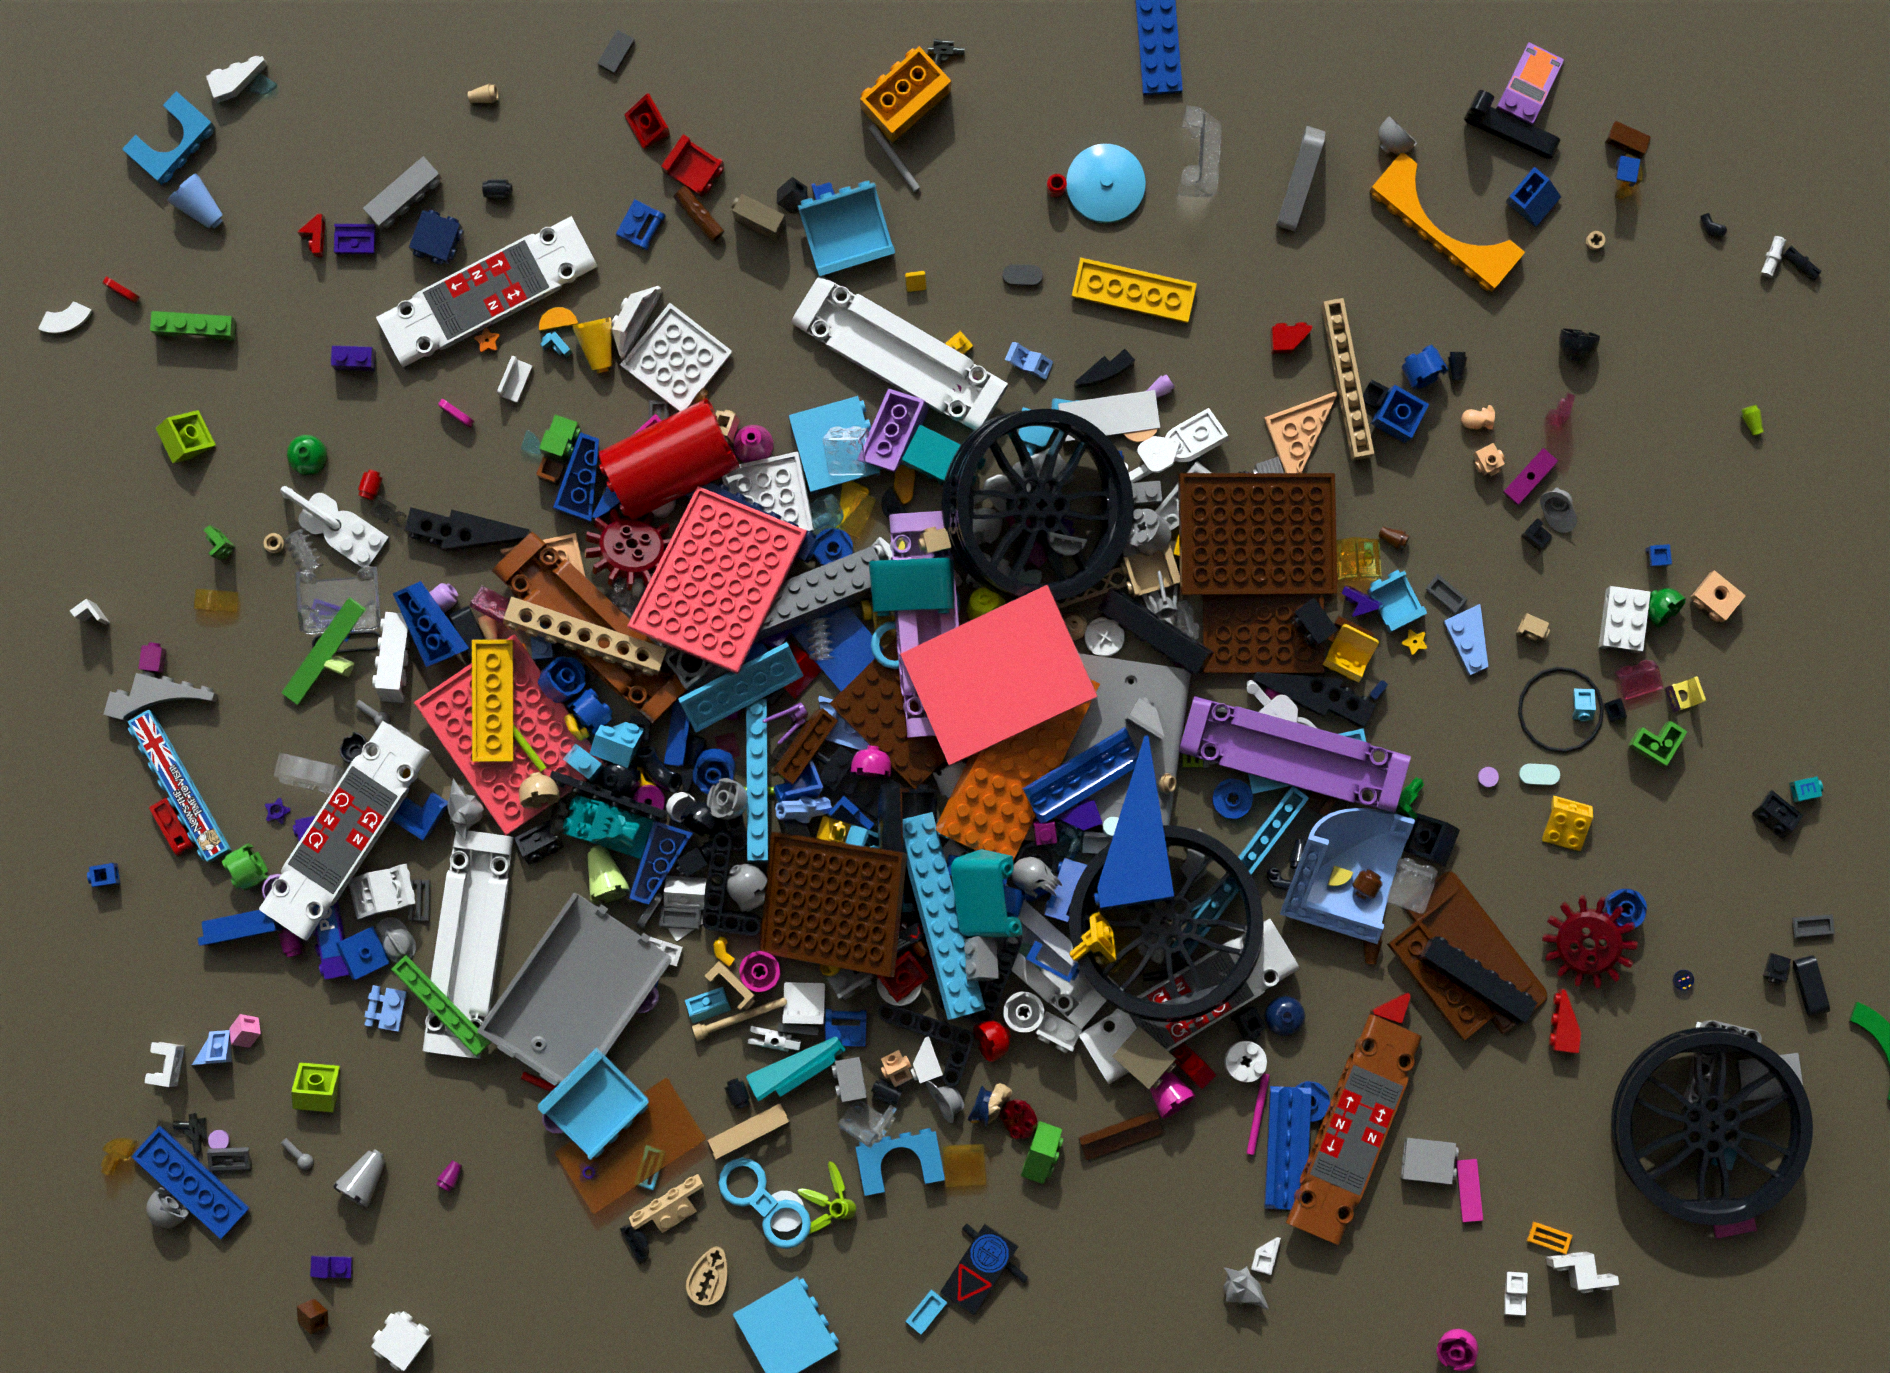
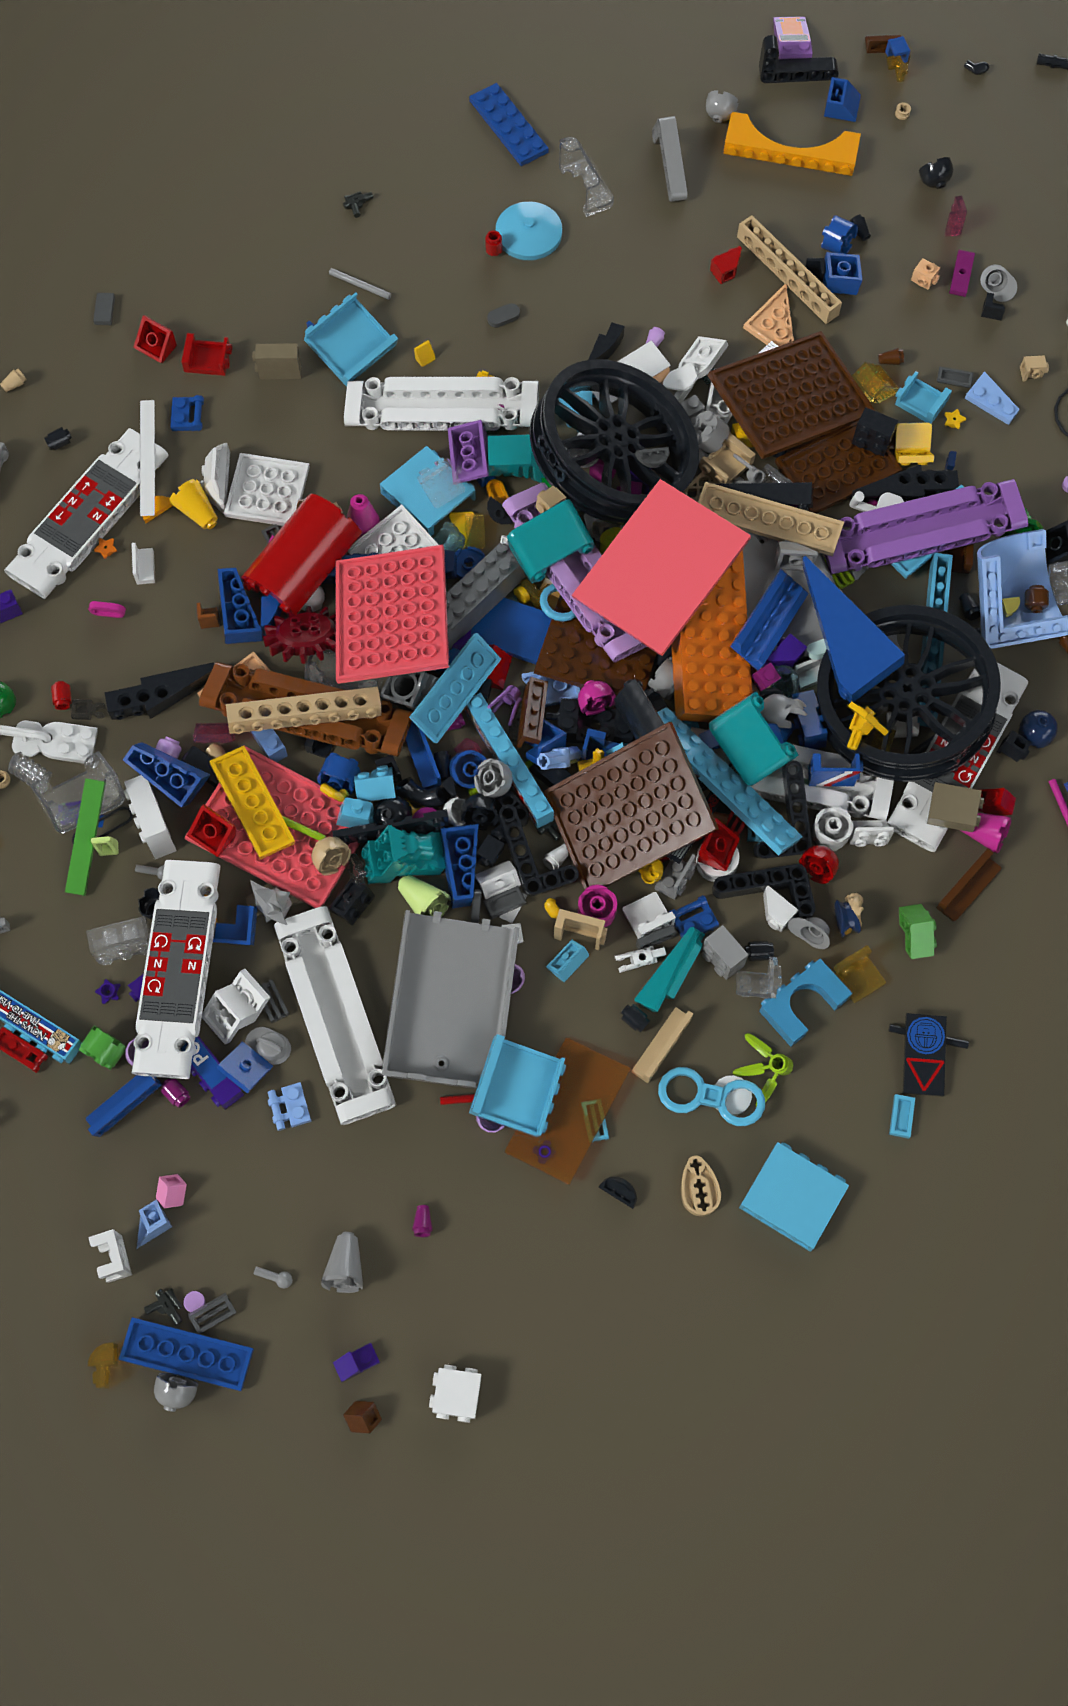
camera: 25 degrees left, 15 degrees down
lime slope [291,1063,340,1112] -> none
bright green tile [391,955,492,1057] -> none
dark blue brick [409,210,464,265] -> none
clear light blue tile [521,430,541,455] -> none
blue brick [538,656,586,703] -> none
bright green brick [539,415,581,463] -> none
medium azure bracket [540,331,572,358] -> none
tan bracket [629,1174,704,1233] -> none
reddish brown axle [673,186,725,242] -> none
tan piece [692,998,787,1041] -> none
light grey cylinder [726,864,767,904] -> none
black panel [777,177,807,213] -> none
clear piece [805,618,835,661] -> none
light orange brick [860,46,951,143] -> none
light nougat brick [881,1050,913,1087] -> none
light grey brick [964,936,999,982] -> none
dark red plate [999,1099,1038,1139] -> none
light blue slope [1005,342,1053,380] -> none
yellow plate [1071,257,1197,323] -> none
blue plate [1212,778,1253,819] -> none
white brick [1224,1041,1267,1082] -> none
dark purple slope [1341,585,1384,617] -> none
light nougat animal [1461,405,1495,430] -> none
white pin [1761,236,1787,278] -> none
none -> white sticker [140,400,155,516]
none -> red slope [187,804,236,857]
none -> tan plate [698,482,844,557]

